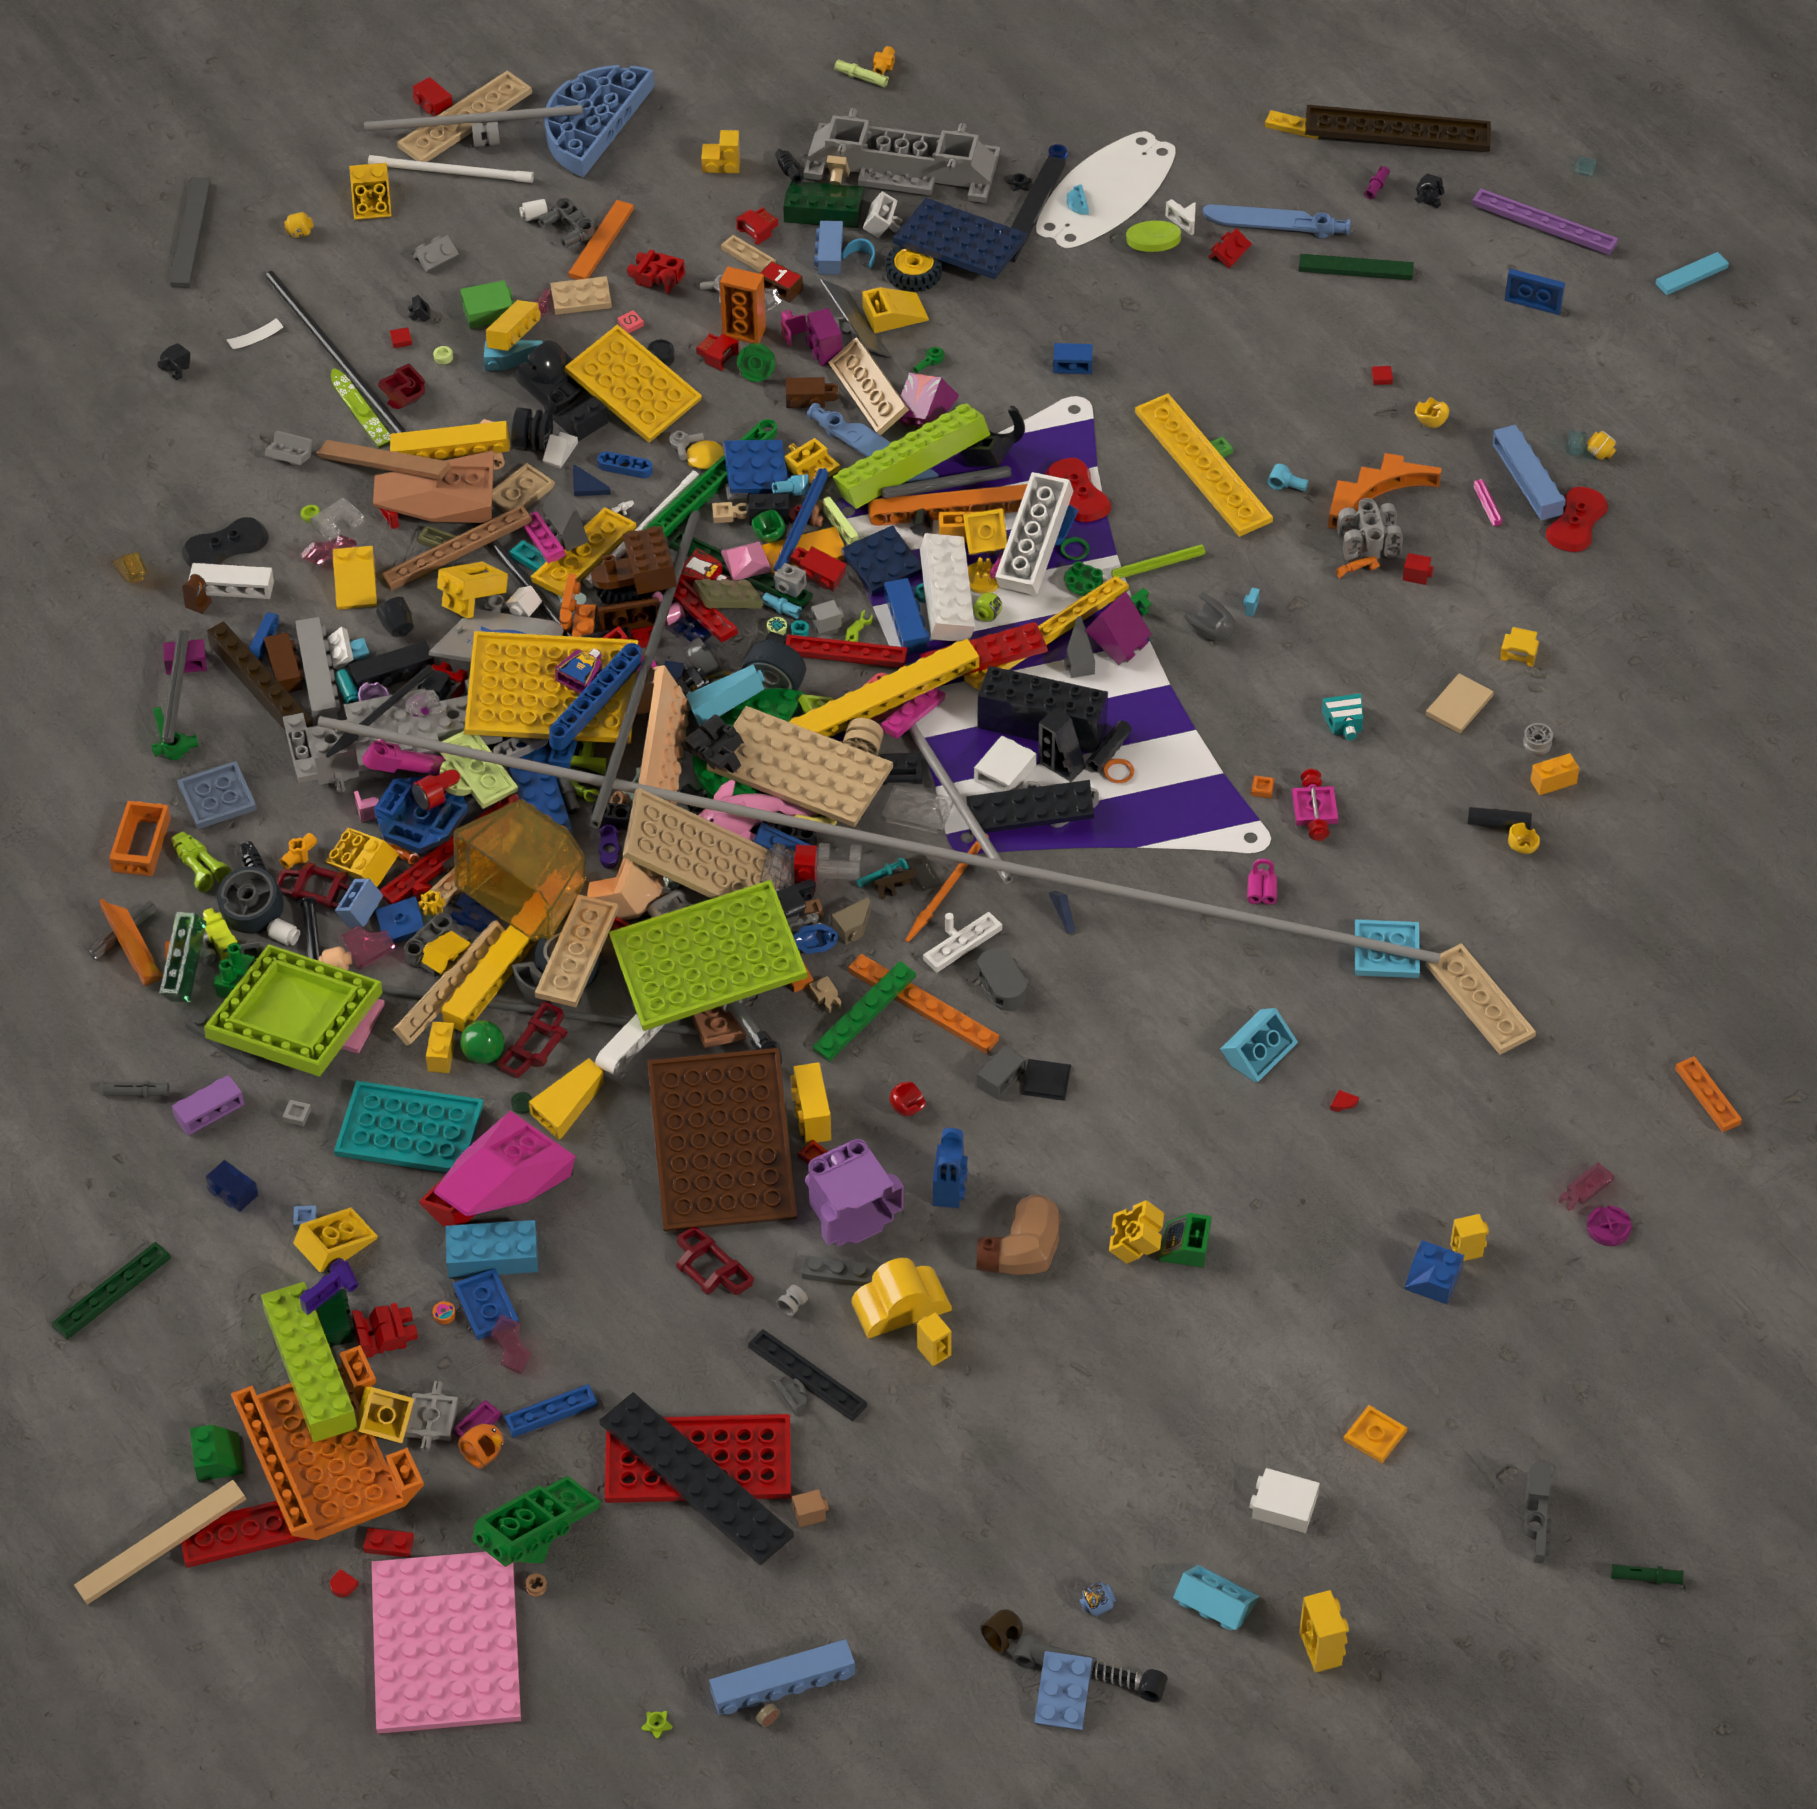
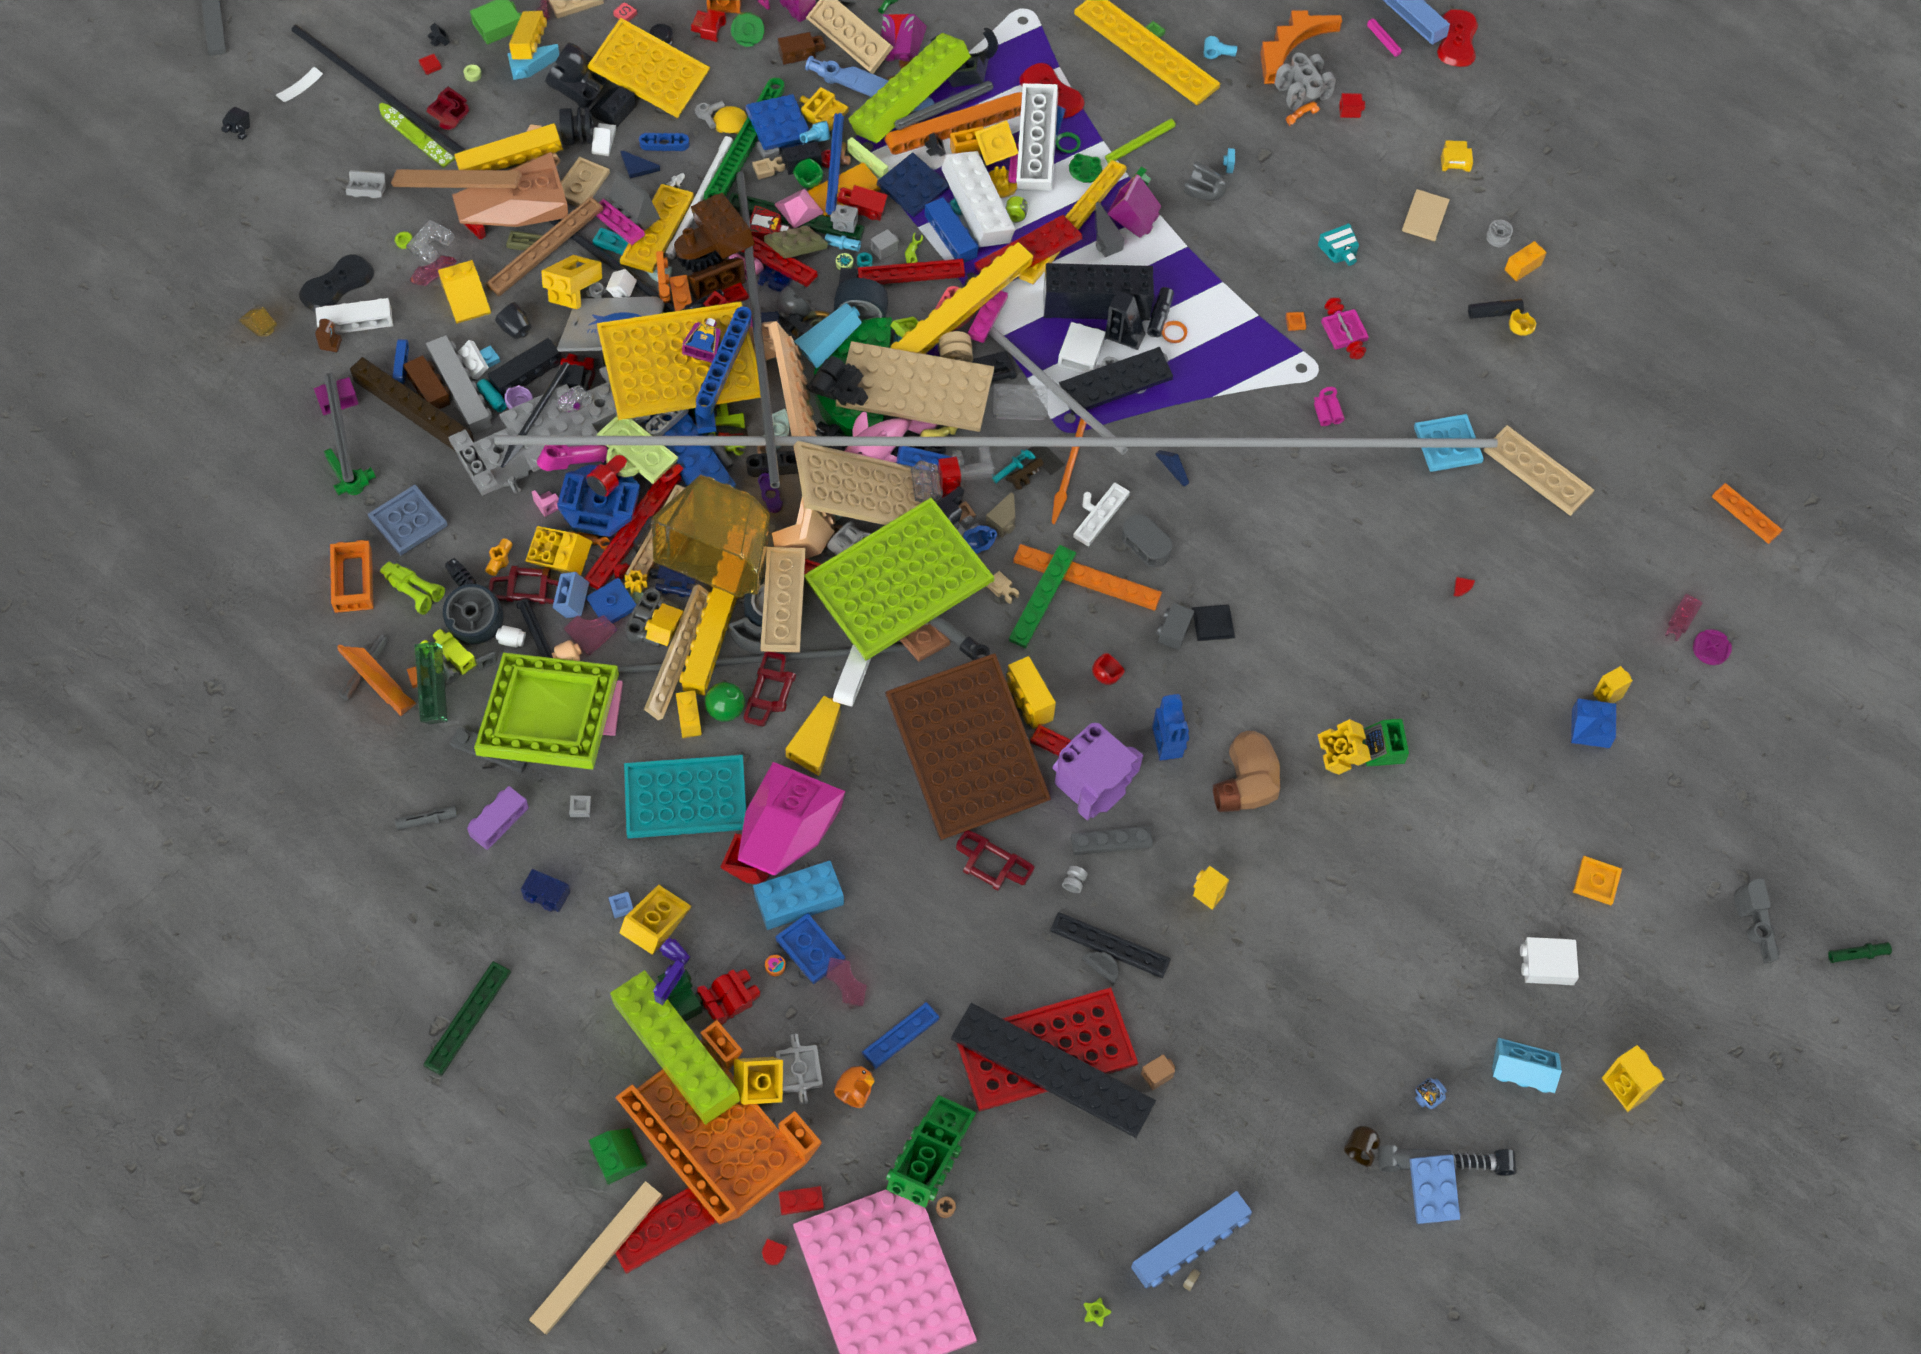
camera: 20 degrees left, 10 degrees up
green brick [213,943,255,998] -> none
magenta tile [453,1400,502,1438] -> none
clear green tile [511,1092,532,1114] -> none
yellow brick [851,1258,952,1339] -> none
medium azure slope [1220,1008,1298,1082] -> none

